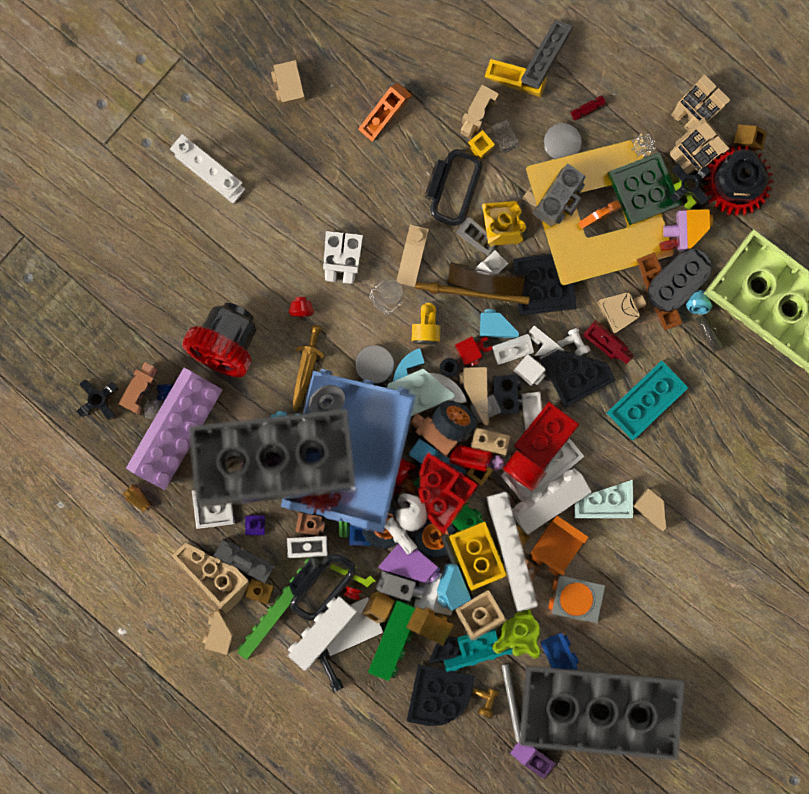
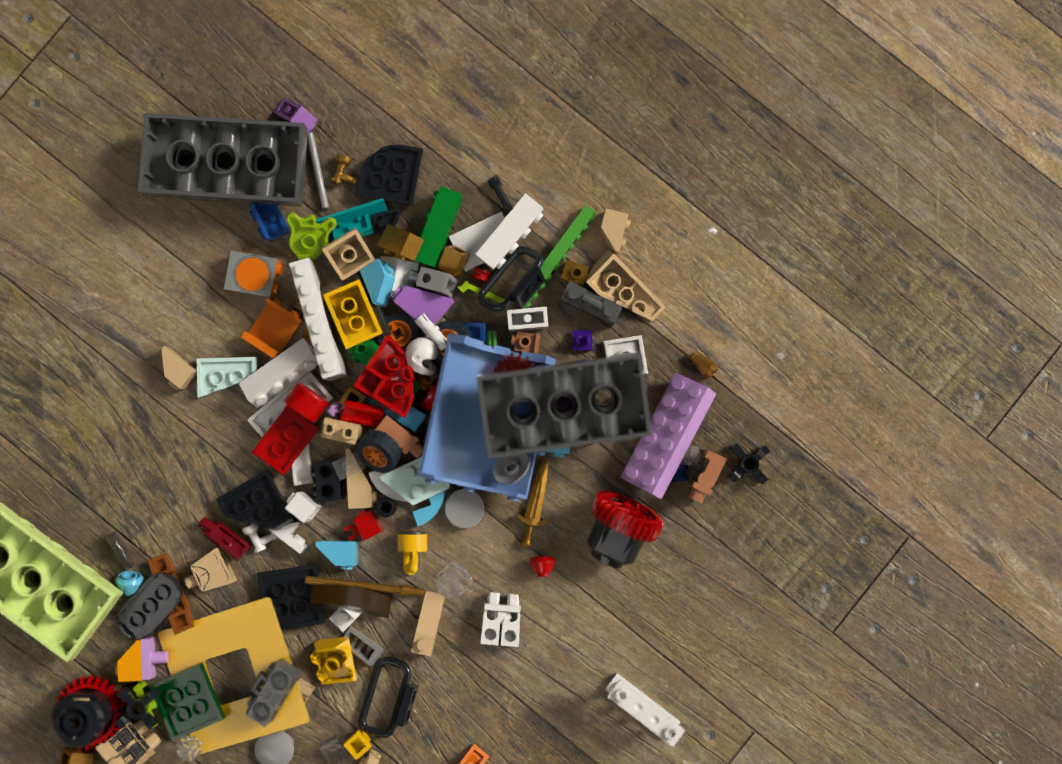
camera: 175 degrees right, 0 degrees up
white plate [492,334,534,365] -> none
orange tile [578,200,622,229] -> none
teal plate [606,360,688,441] -> none
clear red tile [659,239,679,251] -> none

